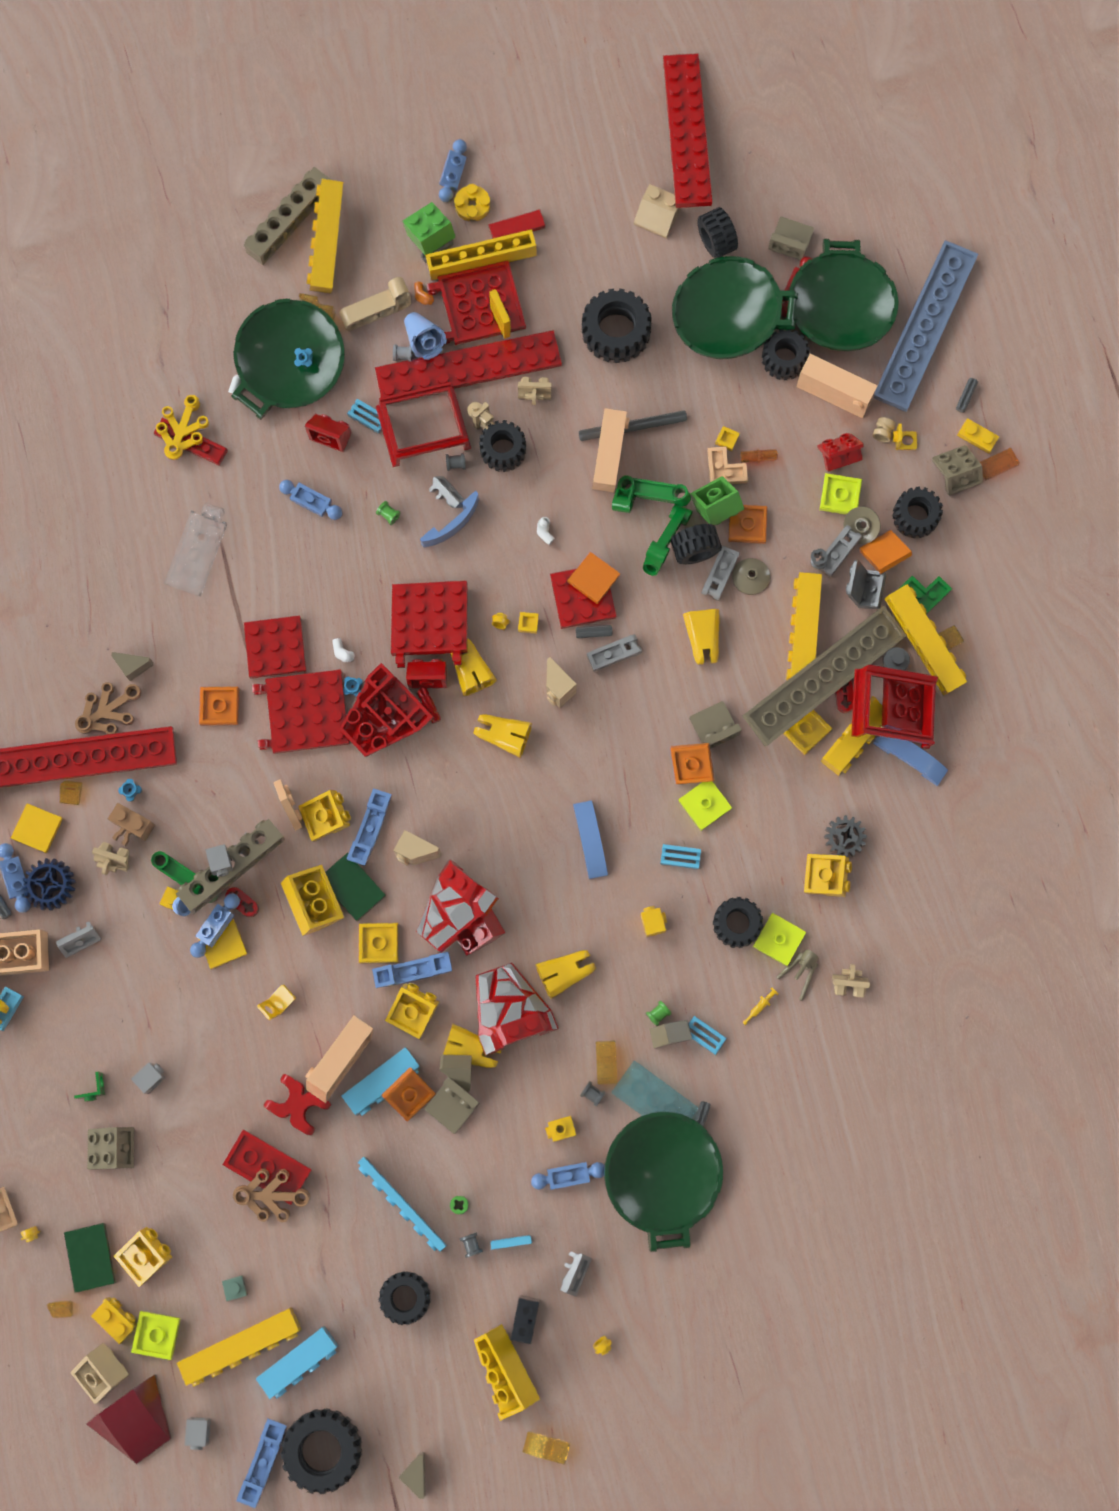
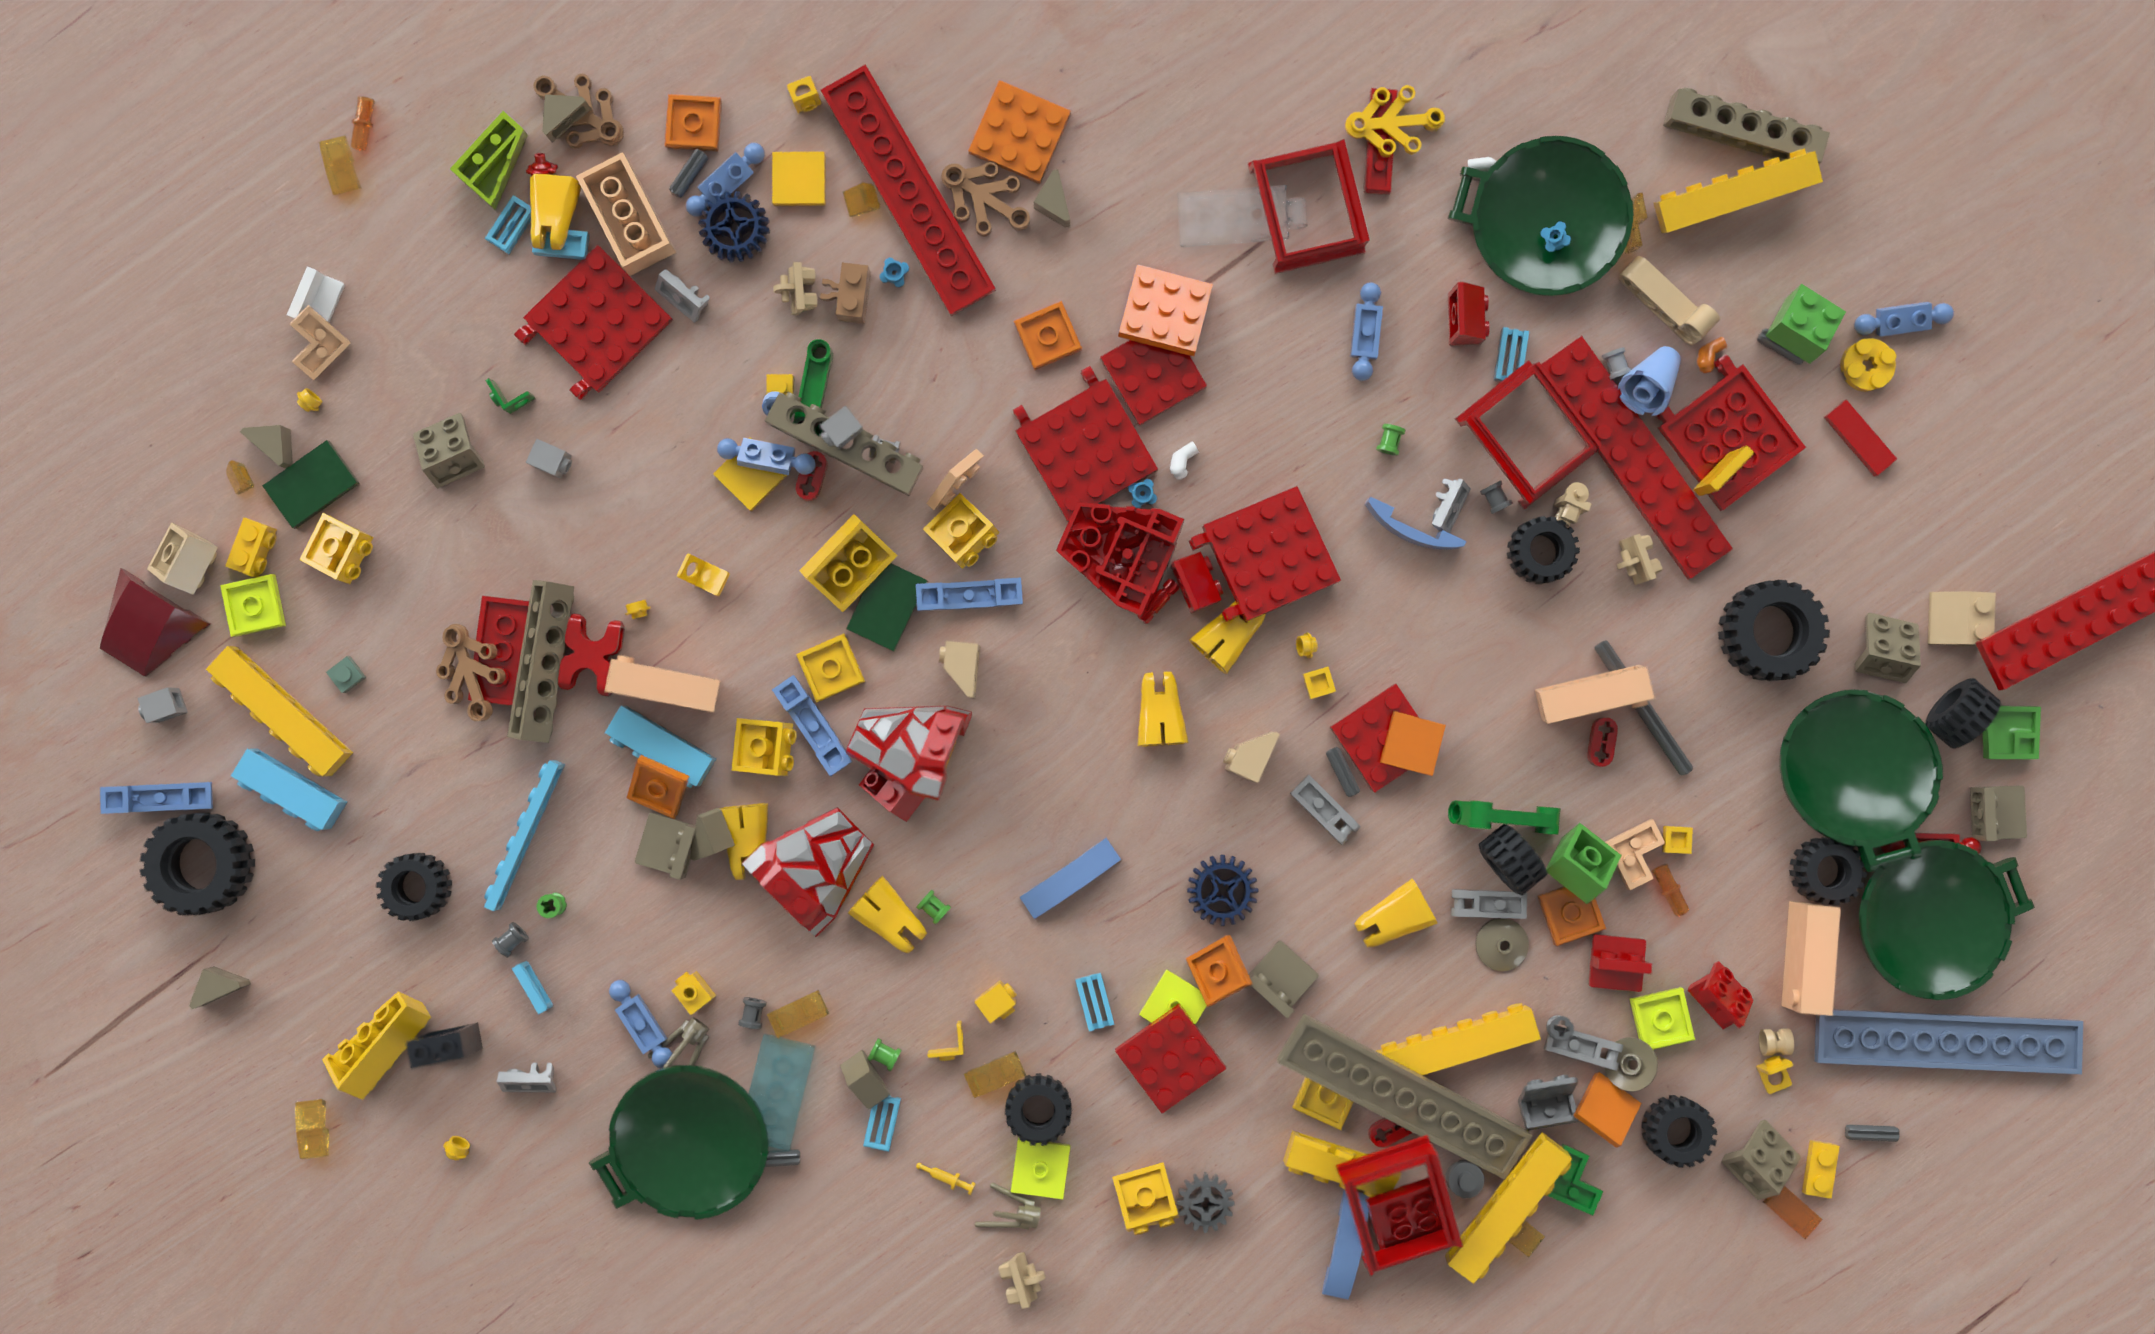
camera: 55 degrees right, 10 degrees up
yellow brick [426,230,537,281] -> none
white arm [537,517,555,545] -> none
green piece [612,475,691,513] -> none
none -> dark tan slope [240,425,293,468]
none -> dark tan brick [507,580,574,743]
none -> red plate [514,245,673,400]
none -> yellow plate [625,599,651,619]
none -> dark tan plant [648,1017,709,1068]
none -> bright green bush [916,890,951,925]
none -> yellow bracket [927,1021,965,1061]
none -> clear yellow slope [964,1051,1026,1098]
none -> orange plate [968,80,1071,184]
none -> red plate [1115,1003,1226,1114]
none -> plate [1118,265,1213,356]
none -> dark blue gear [1187,854,1259,926]
none -> red piece [1248,139,1370,274]
none -> red beam [1587,717,1618,767]
none -> red bracket [1588,934,1652,992]
none -> dark tan bracket [1855,613,1921,683]
none -> bright green plate [1982,705,2041,759]

